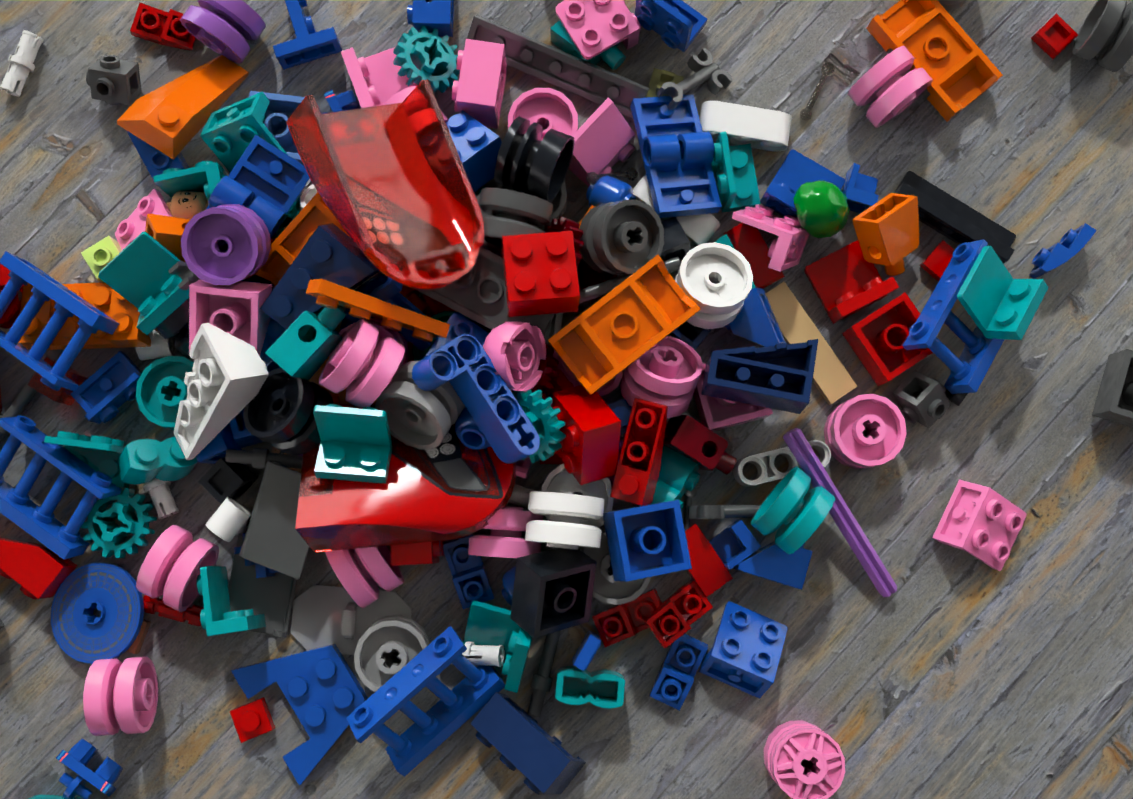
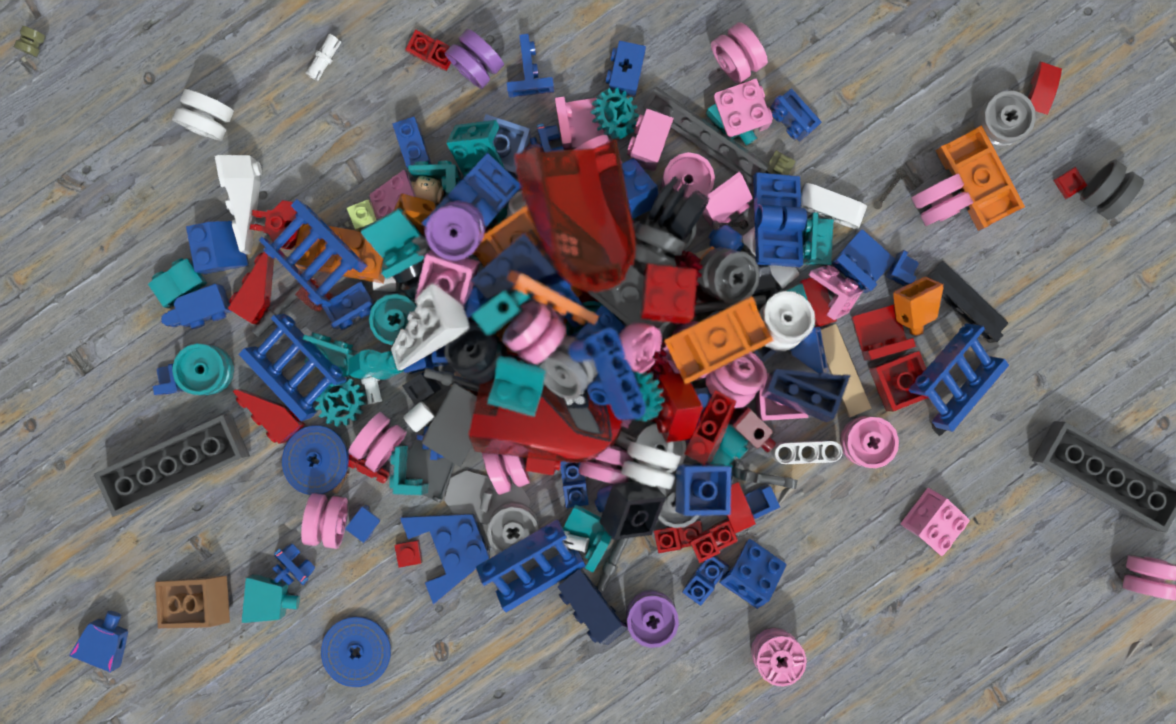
camera: 10 degrees right, 5 degrees up
dark grey brick [86,55,141,105] -> none
orange wedge [117,55,249,160] -> none
teal brick [555,666,625,708] -> none
blue tile [572,630,601,671] -> none
dark grey bar [656,48,733,110] -> none
blue slope [733,541,813,590] -> none
teal wheel [751,466,836,555] -> none
medium lavender axle [783,428,897,597] -> none
green hair [793,180,850,239] -> none
dark grey brick [893,370,951,428] -> none
red tile [920,240,954,282] -> none
teal bracket [957,246,1049,340] -> none
blue slope [1029,223,1096,279] -> none
none -> blue panel [345,505,380,543]
none -> medium lavender wheel [626,590,679,648]

